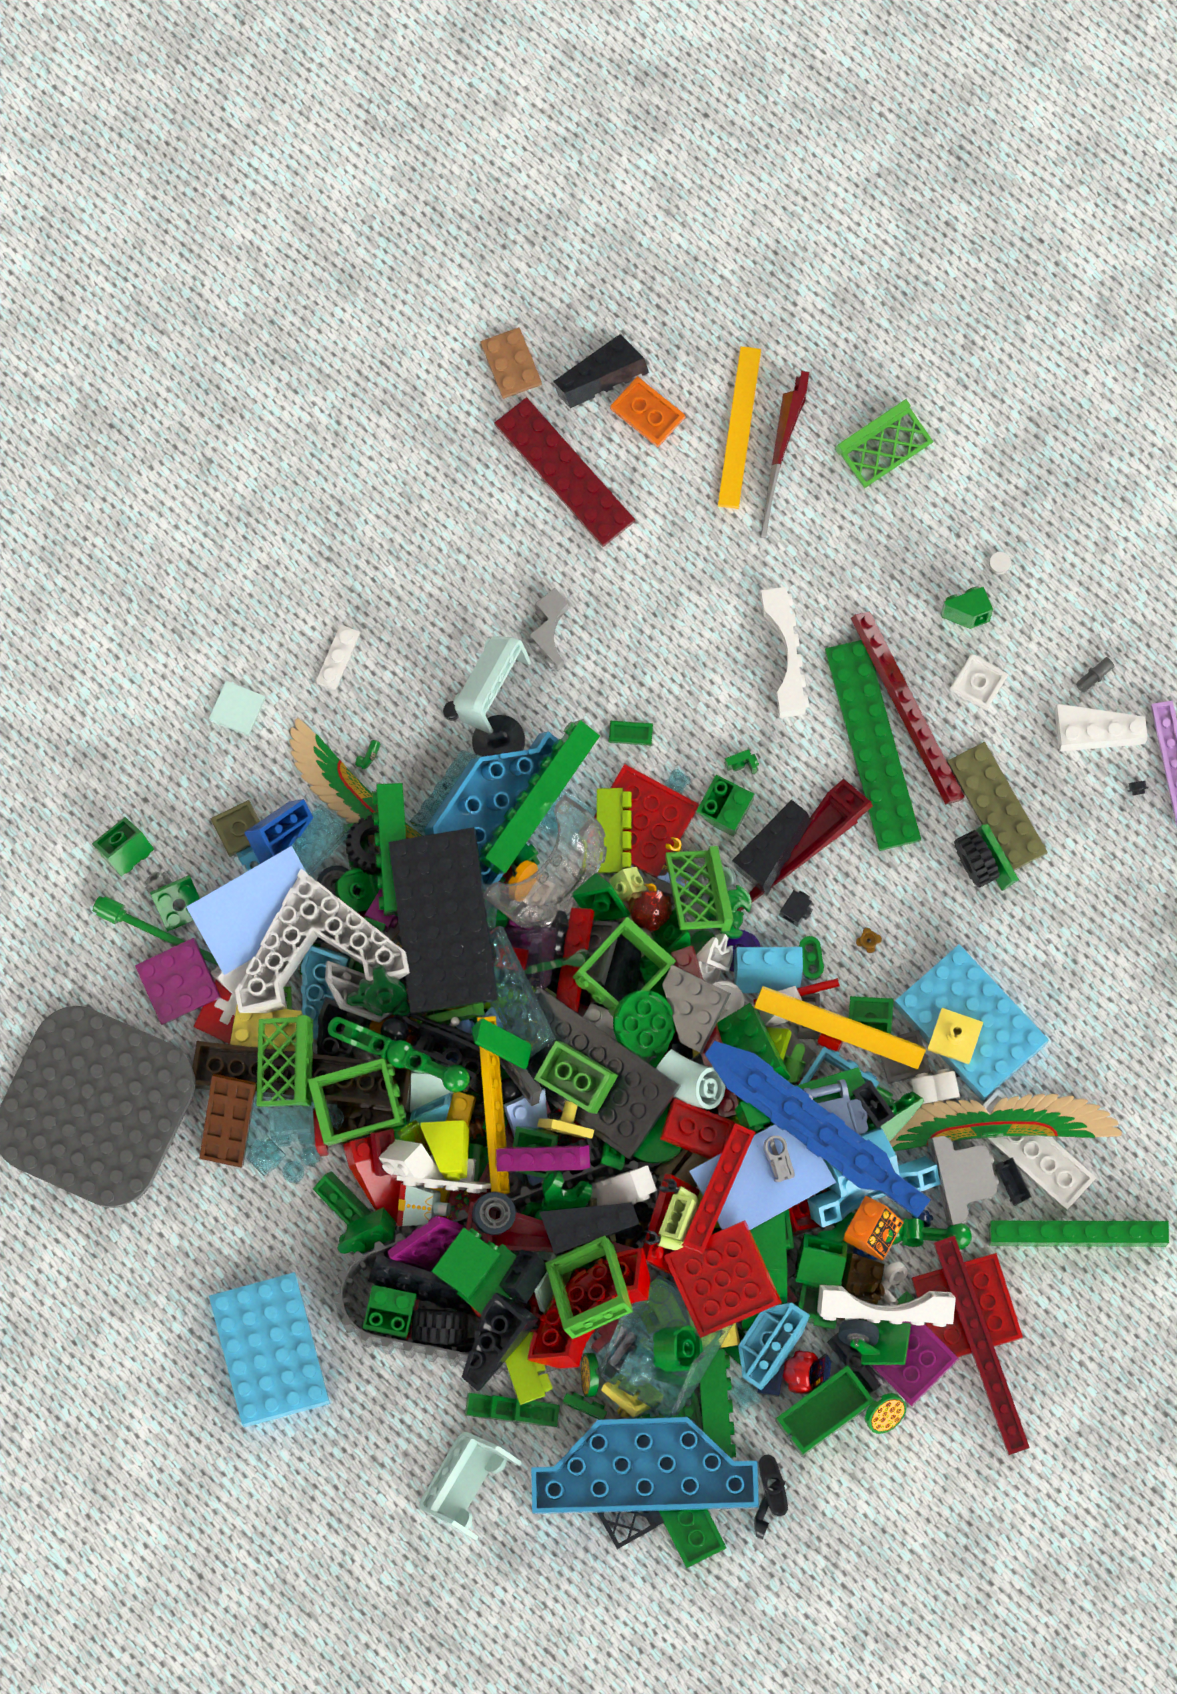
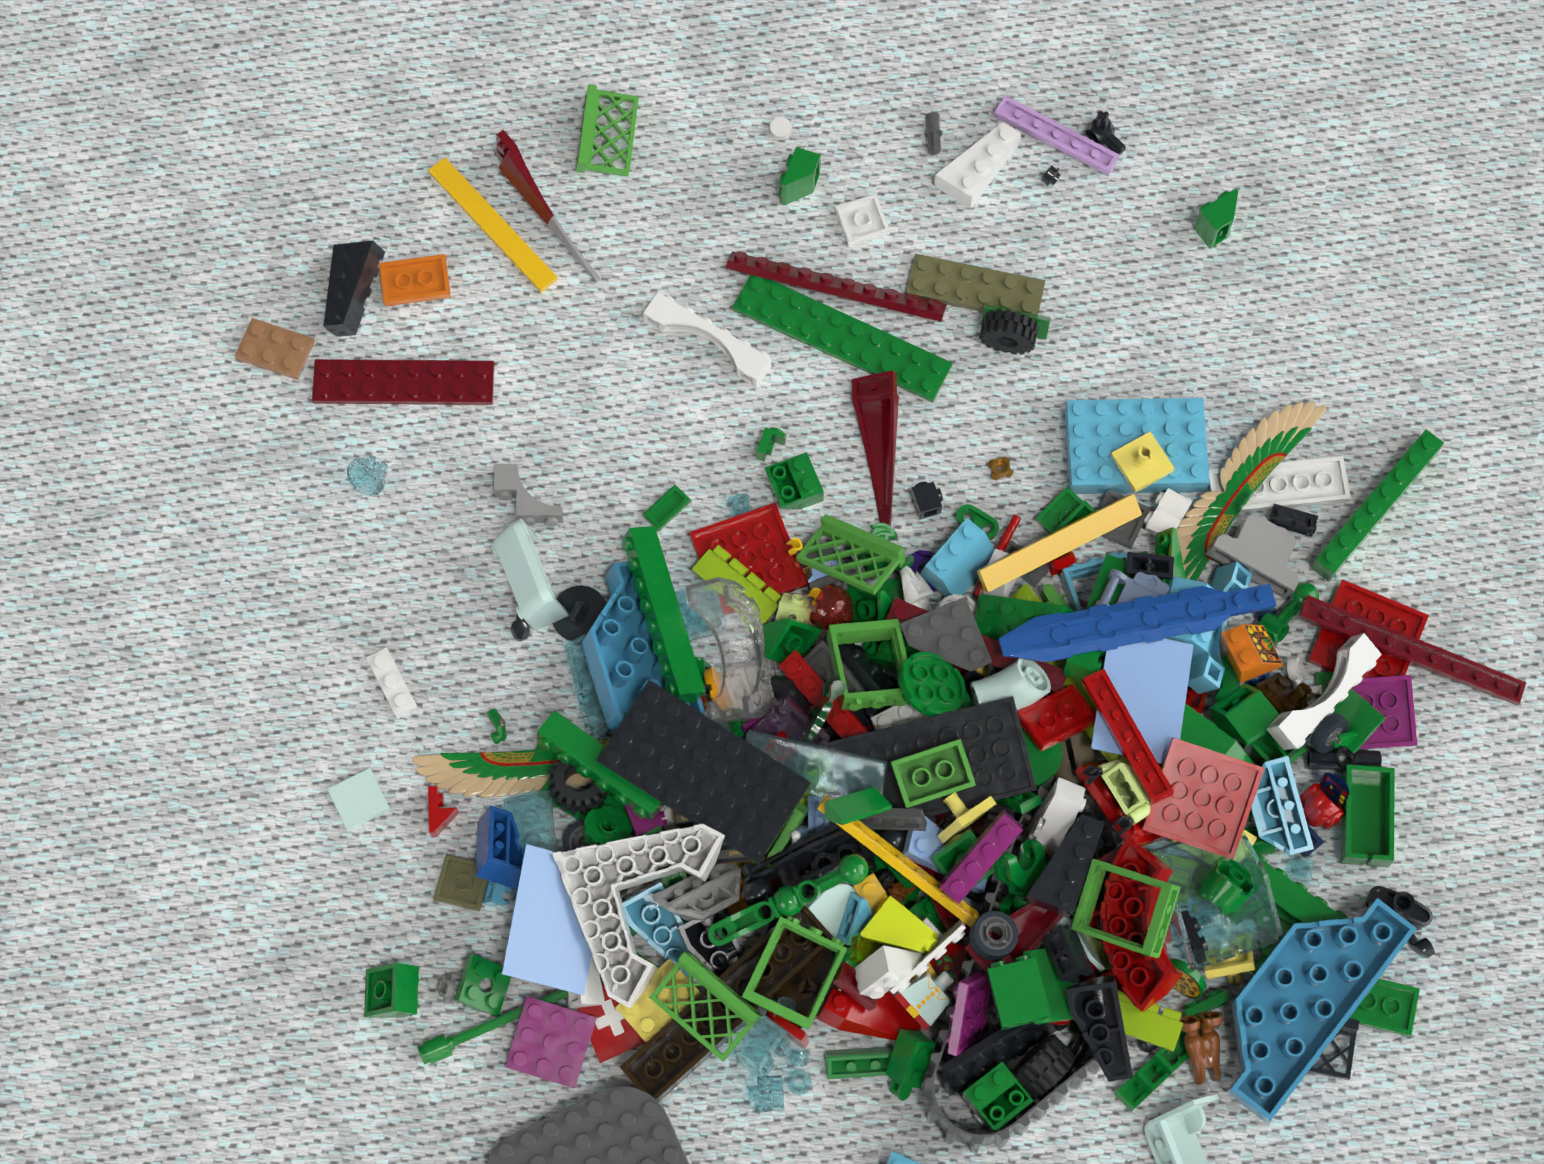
camera: 50 degrees left, 5 degrees down
reddish brown plate [199,1074,257,1168] -> none
dark green tile [347,964,410,1016] -> none
black wedge [732,799,811,896] -> none
light grey piece [763,1136,795,1182] -> none
tile [865,1393,906,1434] -> none
none -> clear light blue hair [347,455,388,496]
none -> red slope [428,786,459,838]
none -> dark orange piece [1179,1011,1223,1085]

